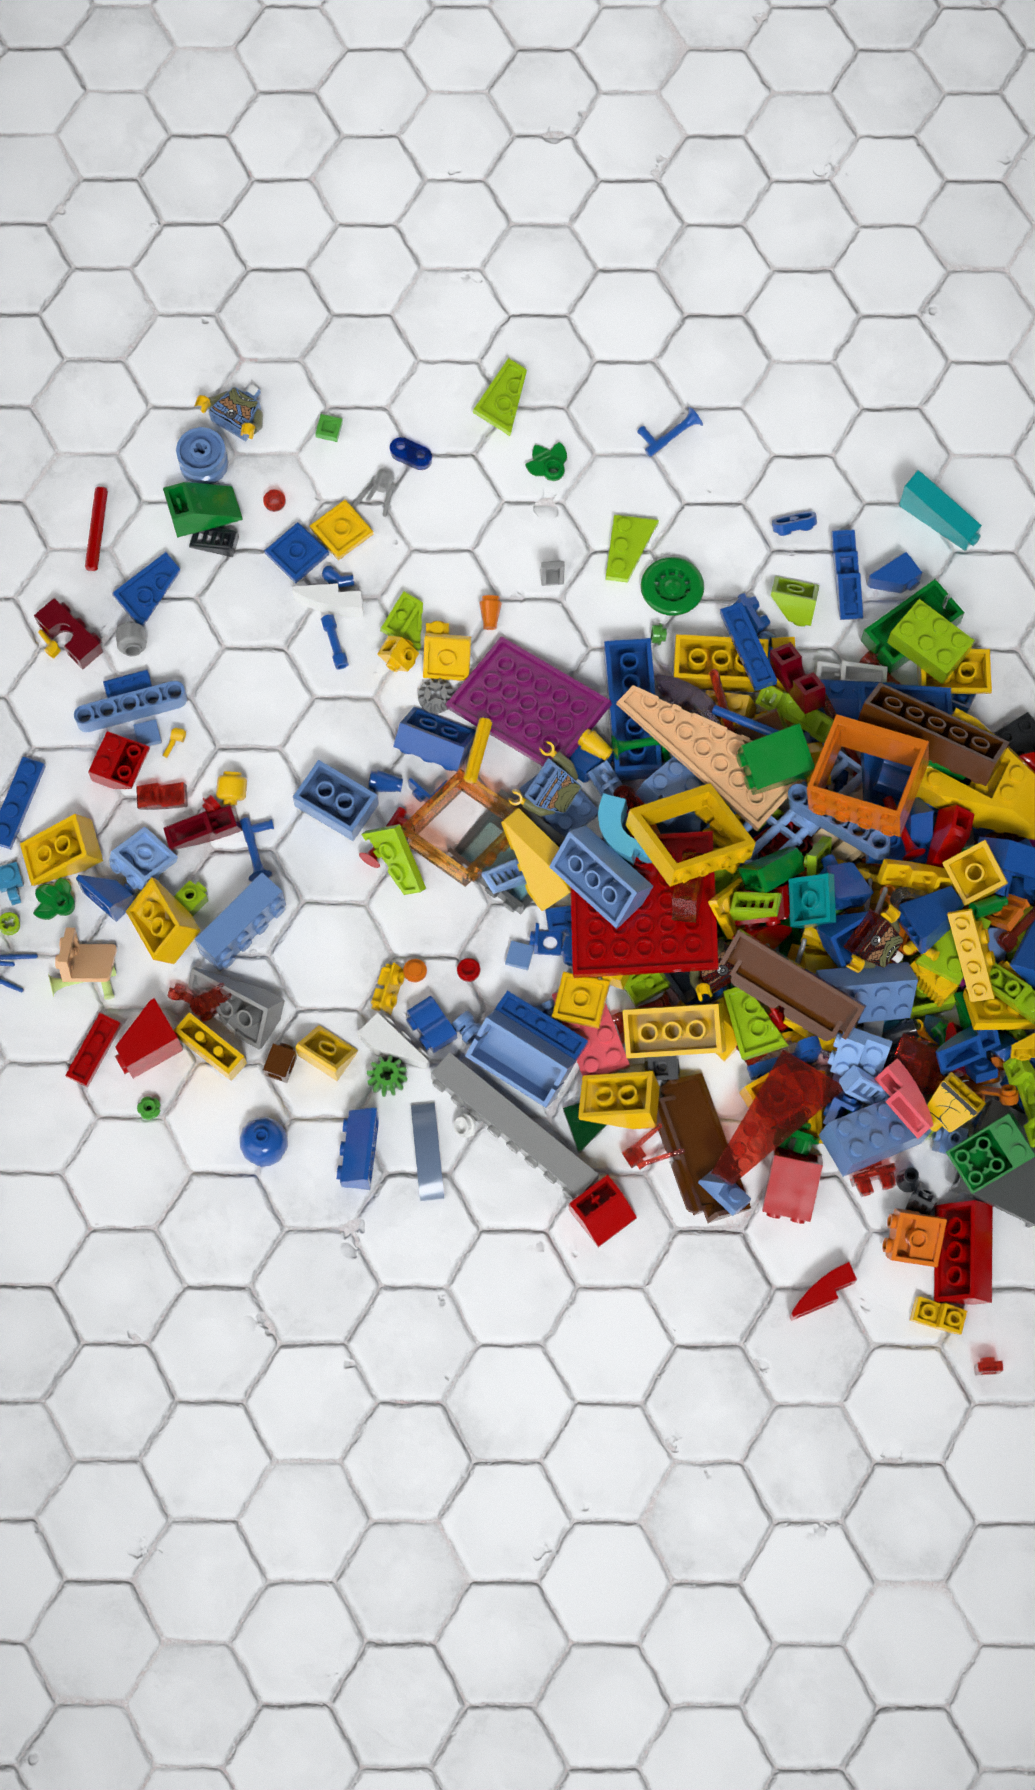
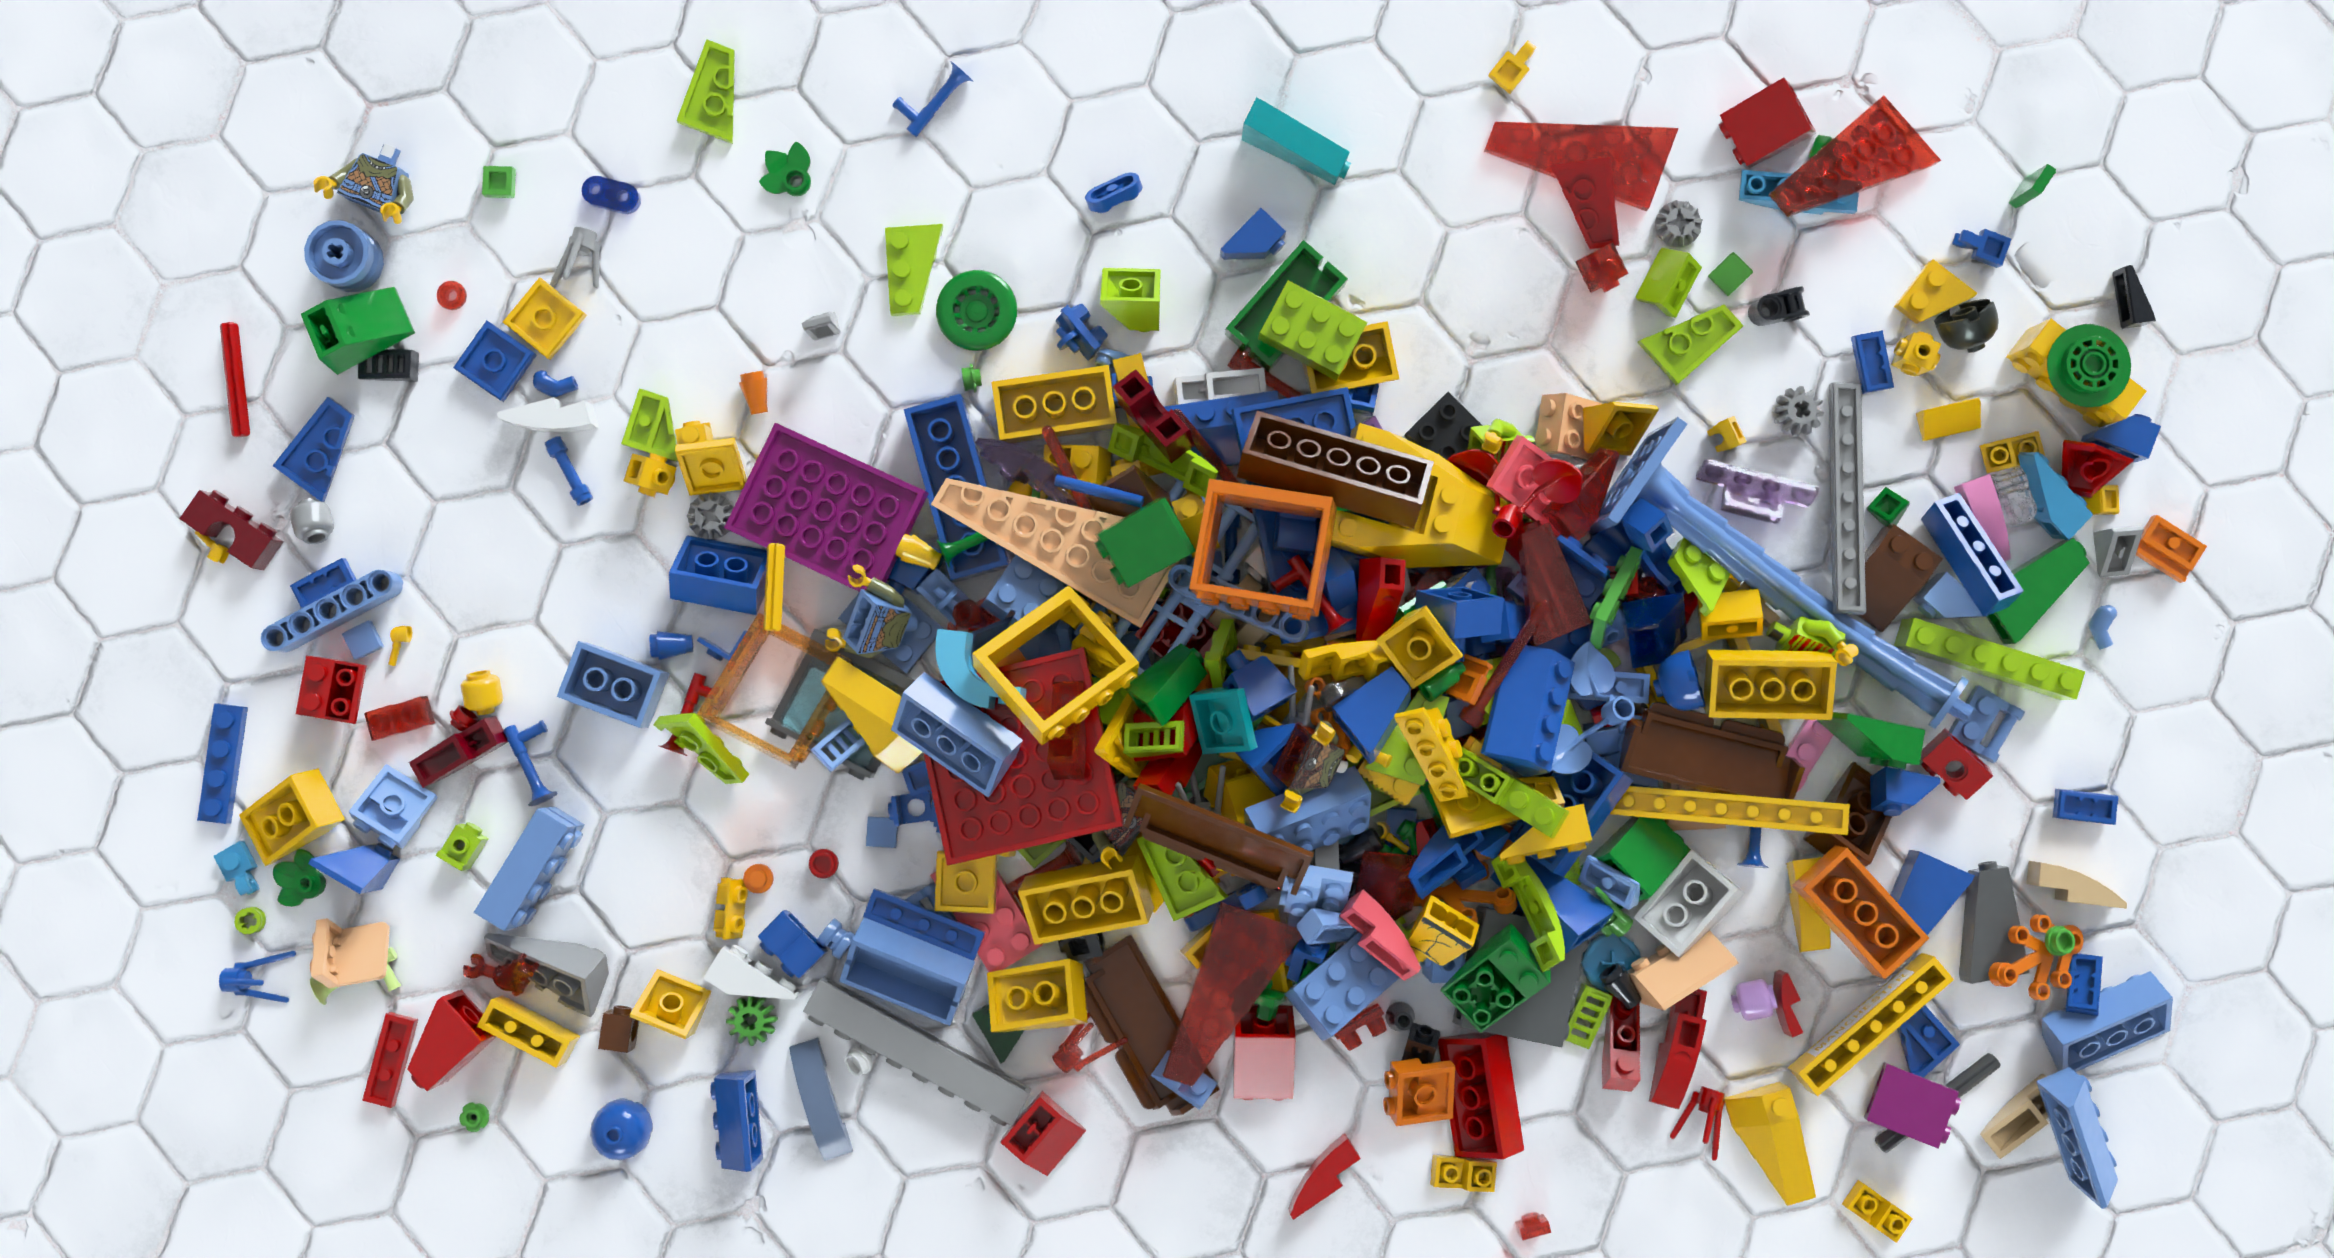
camera: 10 degrees left, 15 degrees up
yellow slope [126,877,201,964] -> none
blue plate [720,602,777,691] -> none
blue slope [831,529,863,620] -> none

